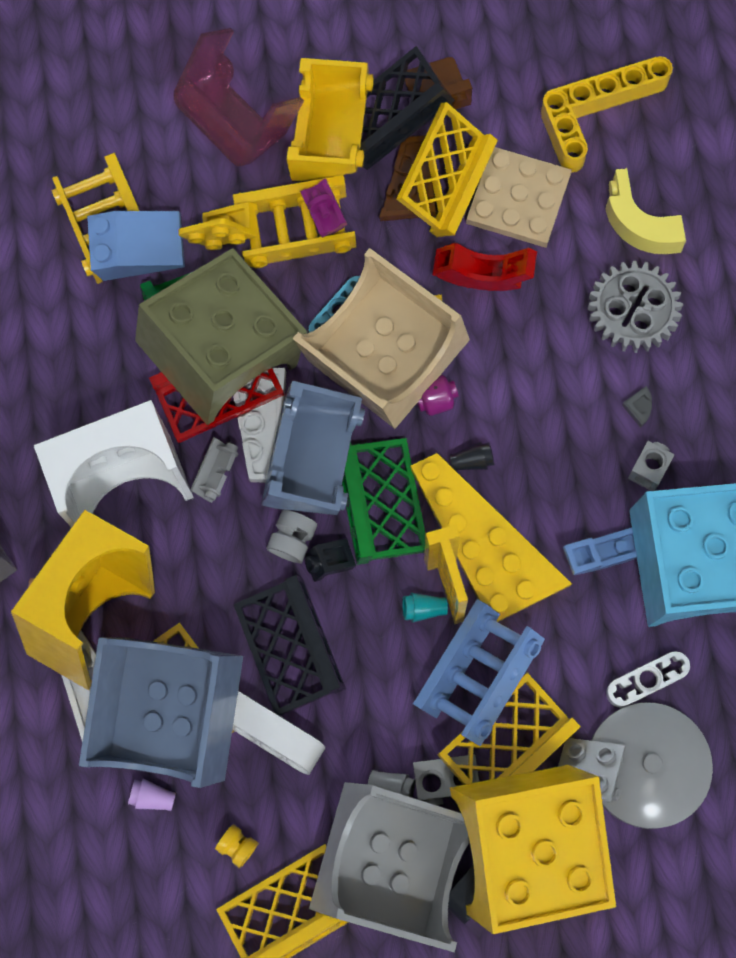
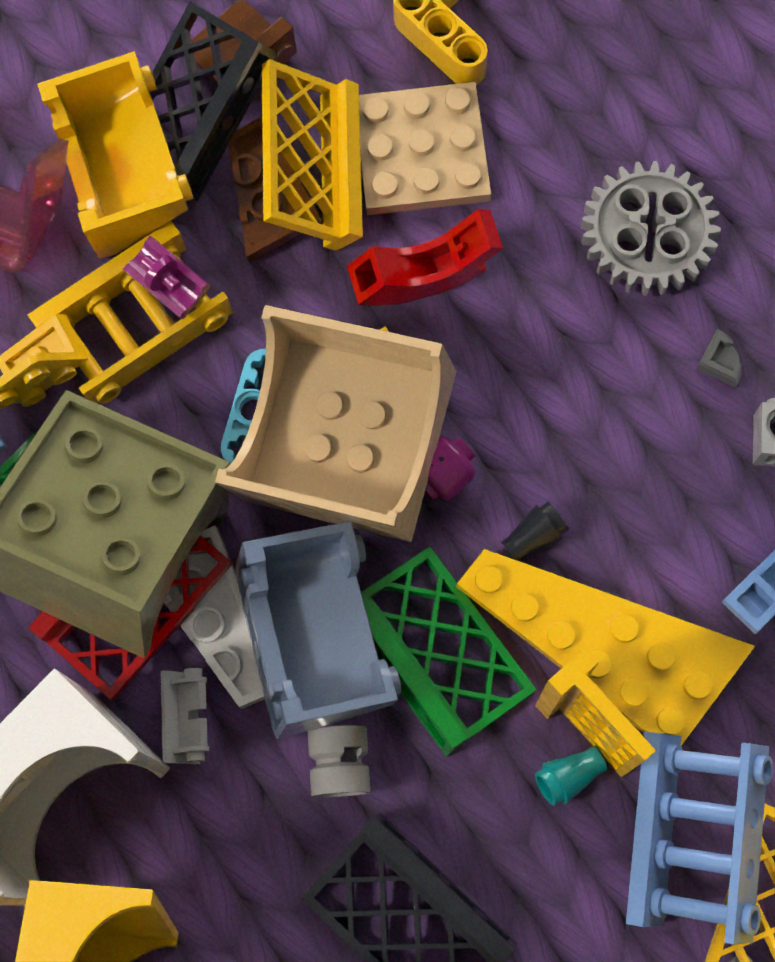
camera: 25 degrees left, 0 degrees up
black bracket [305,538,356,582] -> none
light yellow arch [605,168,686,254] -> none

